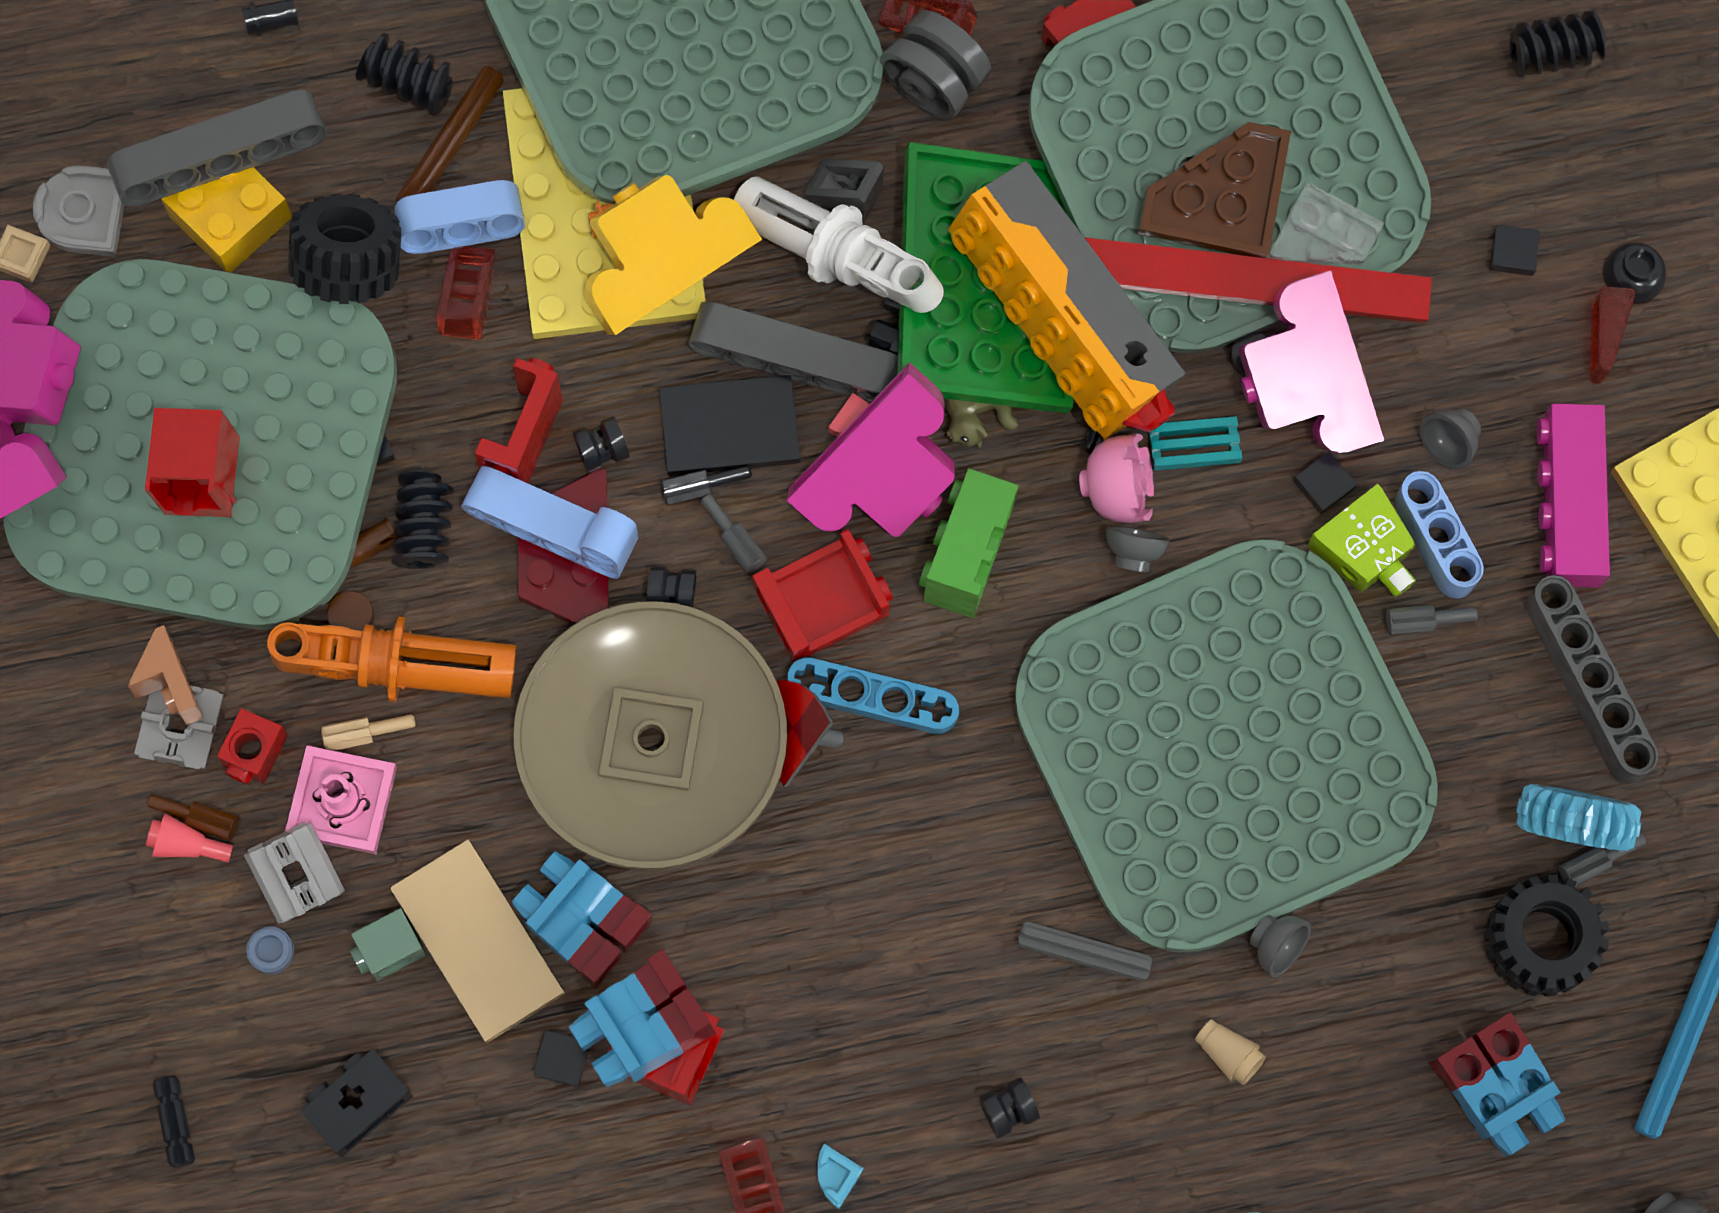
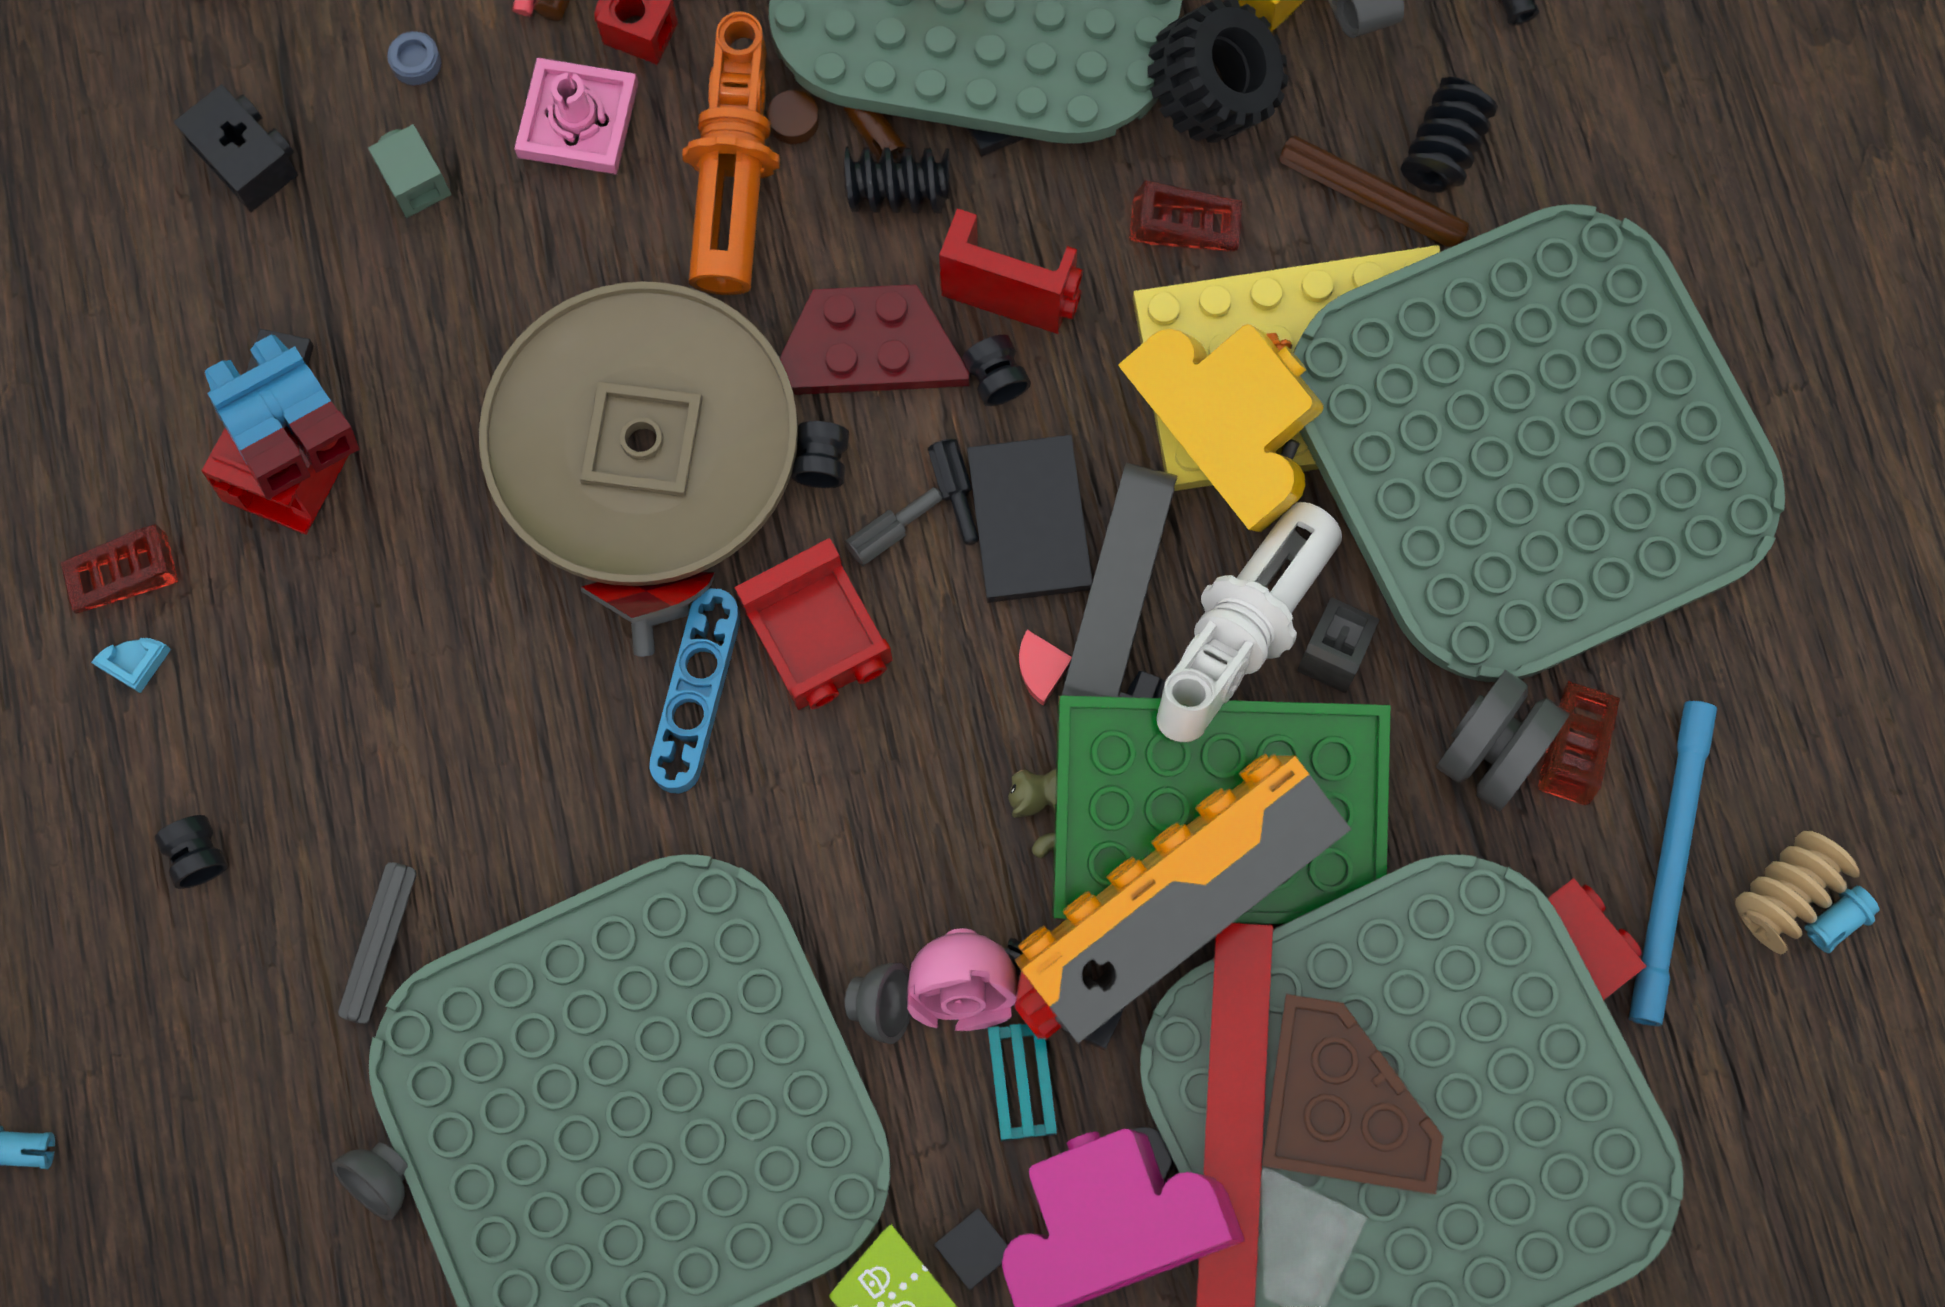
camera: 95 degrees right, 0 degrees up
light grey piece [244,821,345,924] -> none
tan axle [321,714,416,751] -> none
tan tile [390,839,565,1044] -> none
light blue beam [394,180,525,254] -> none
light blue beam [461,466,639,579] -> none
dark azure hips [512,851,652,989] -> none
dark pink brick [787,362,955,537] -> none
bright green wedge [919,468,1019,619] -> none
tan cone [1195,1019,1266,1085] -> none

